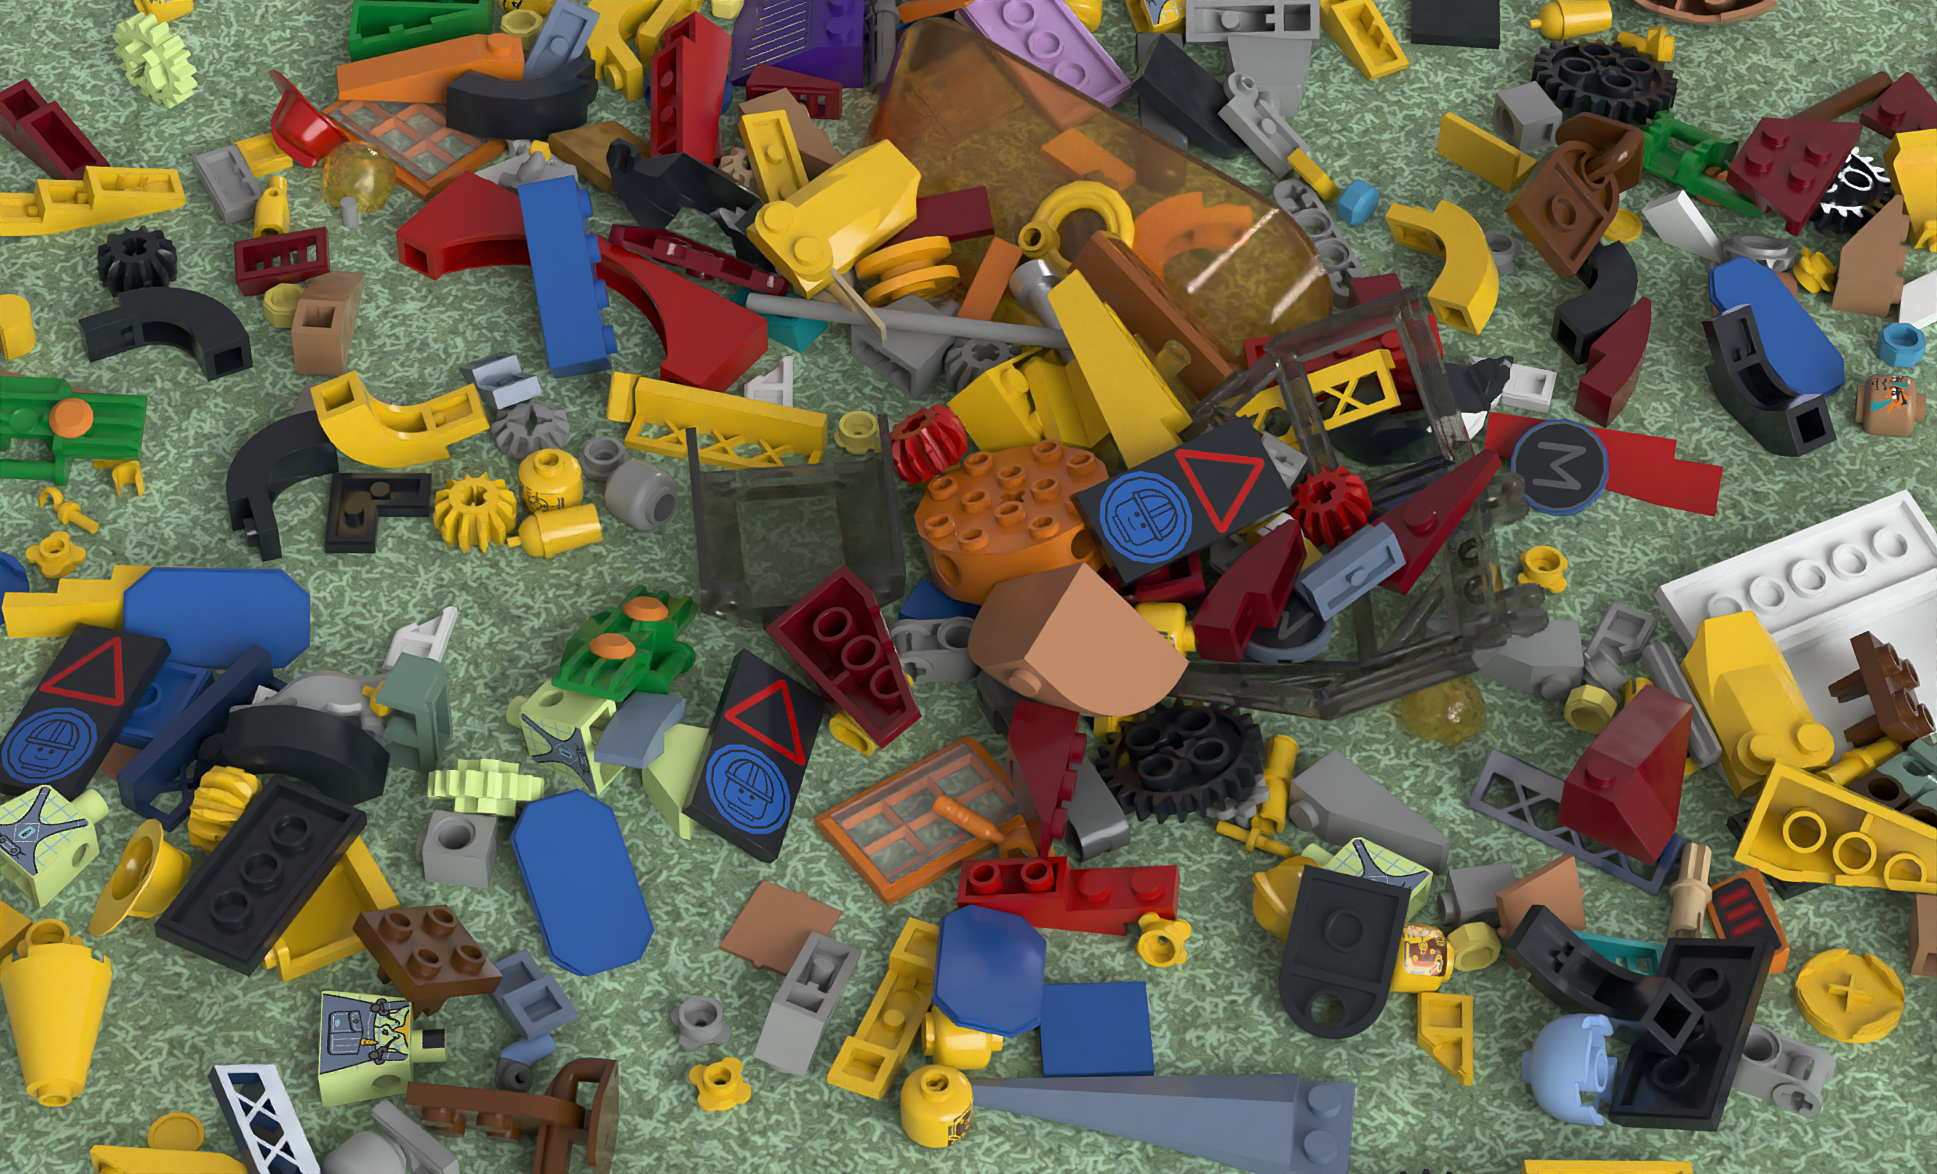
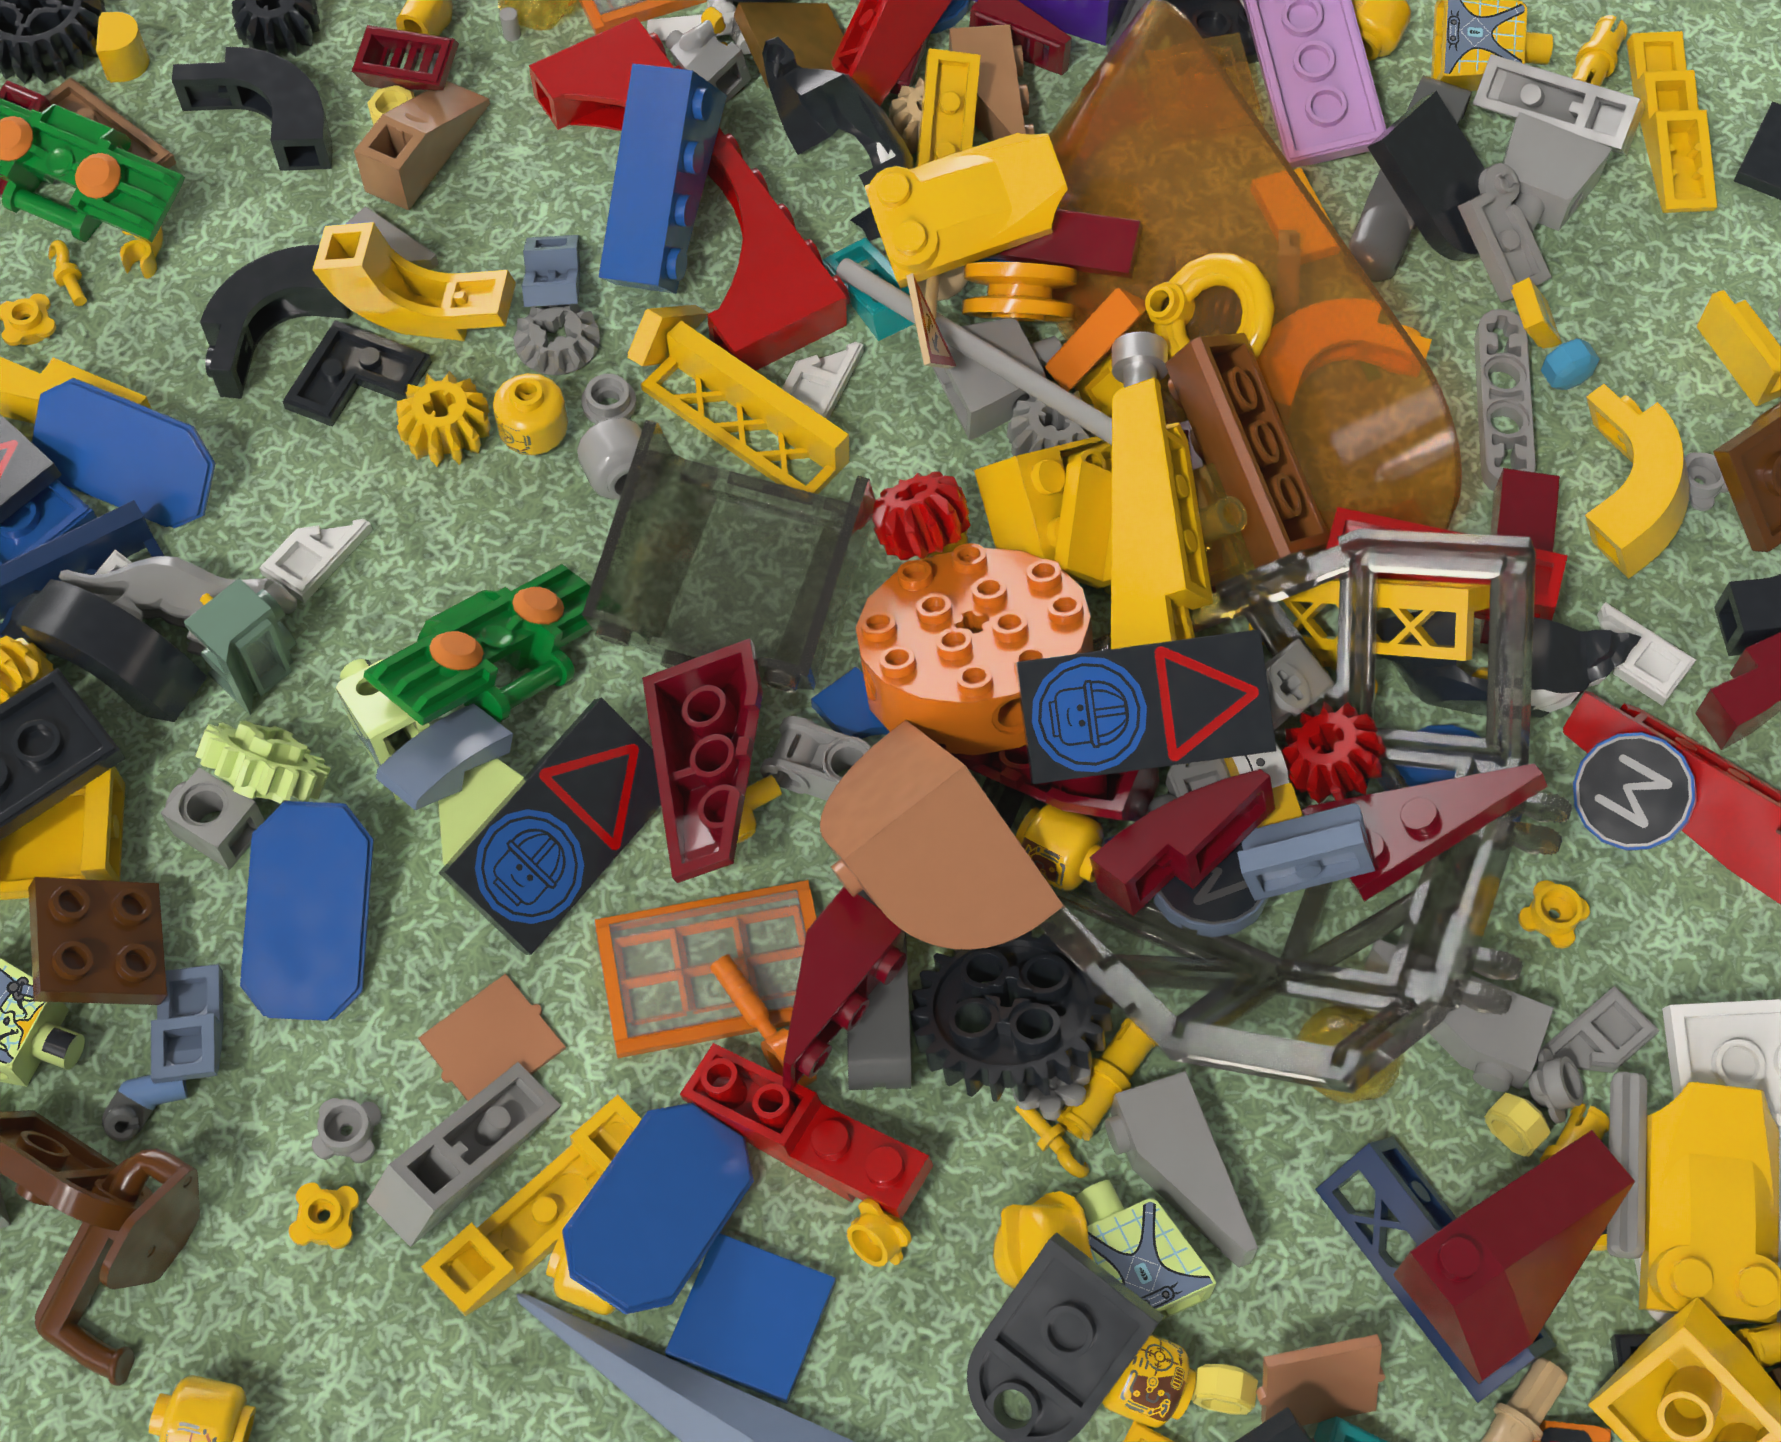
camera: 25 degrees right, 15 degrees up
yellow piece [506,503,602,560] -> none
dark red wing [607,224,790,297] -> none
light yellow plate [834,411,882,455] -> none
yellow head [900,1064,974,1148] -> none
light grey brick [1437,862,1517,936] -> none

